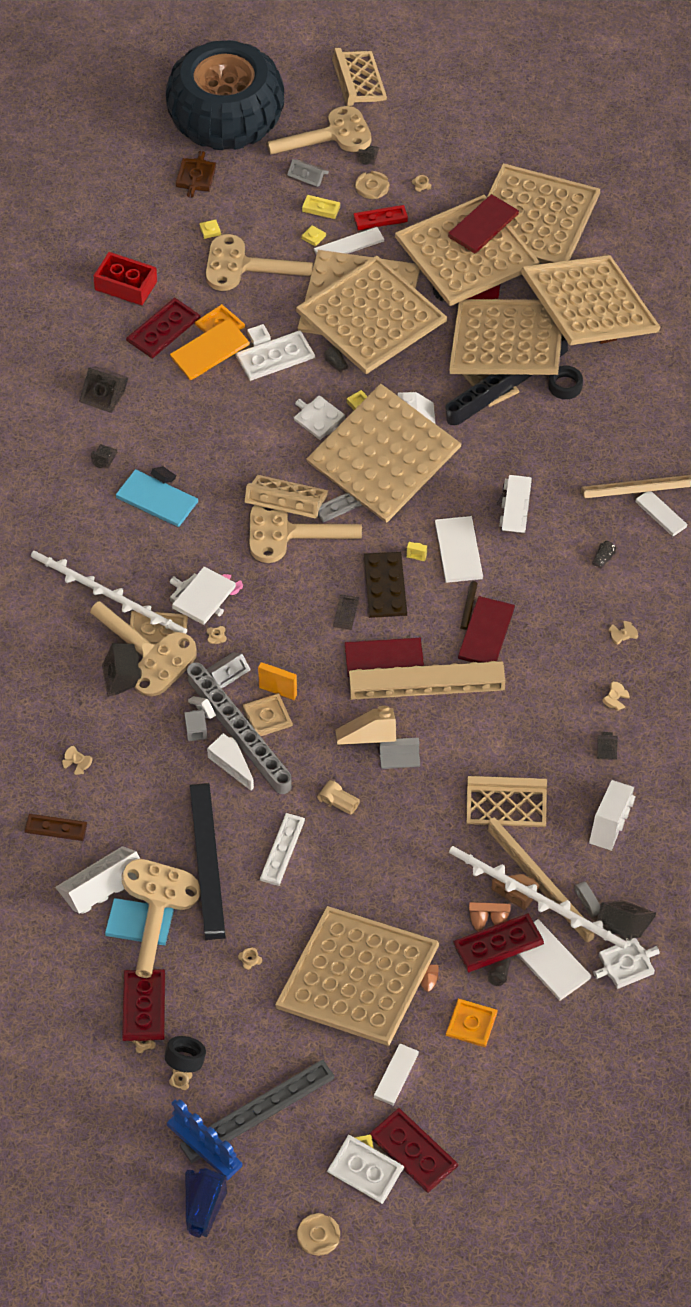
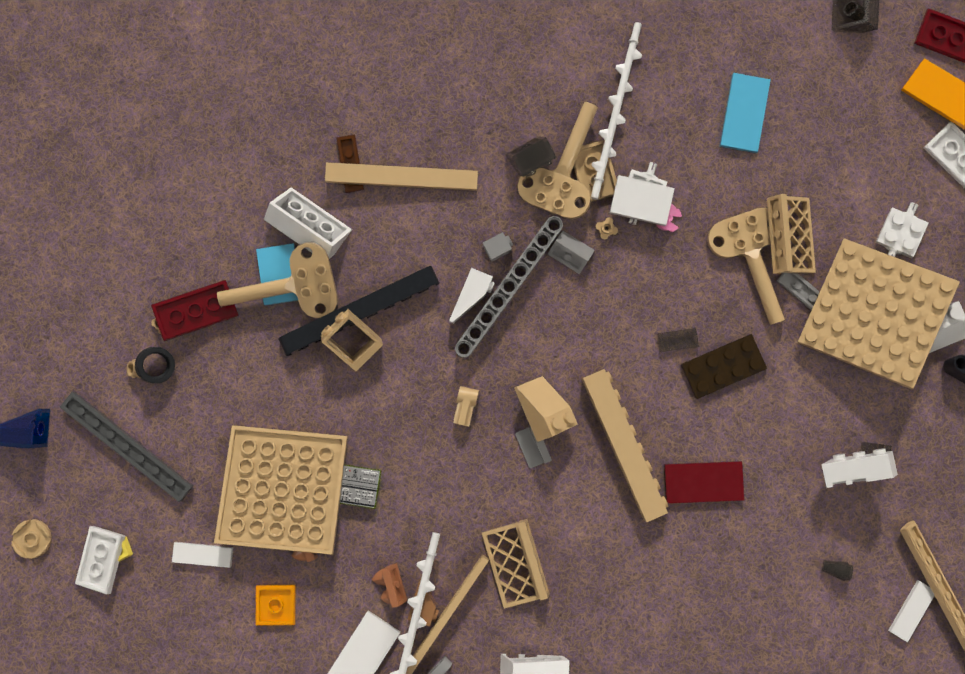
camera: 75 degrees right, 30 degrees up
tan piece [62,746,92,775] -> none
clear smoke bracket [91,444,117,469] -> none
black tile [150,466,176,484] -> none
blue fence [167,1099,243,1181] -> none
white tile [188,696,216,719] -> none
tan plate [238,947,262,970] -> none
tan tile [243,693,293,736] -> none
light orange tile [258,662,297,700] -> none
white tile [260,813,305,886] -> none
dark red tile [345,637,424,677] -> none
light yellow plate [347,390,367,410] -> none
dark red tile [368,1108,458,1193] -> none
light yellow plate [407,542,427,561] -> none
white tile [435,516,483,583] -> none
dark red tile [453,913,544,973] -> none
dark brown bar [460,581,478,630] -> none
clear smoke cone [487,958,511,986] -> none
clear smoke bracket [597,732,618,760] -> none
tan piece [603,681,630,711] -> none
tan piece [609,621,638,645] -> none
none -> tan window [321,309,383,371]
none -> tan tile [325,162,478,191]
none -> light grey tile [340,464,382,509]

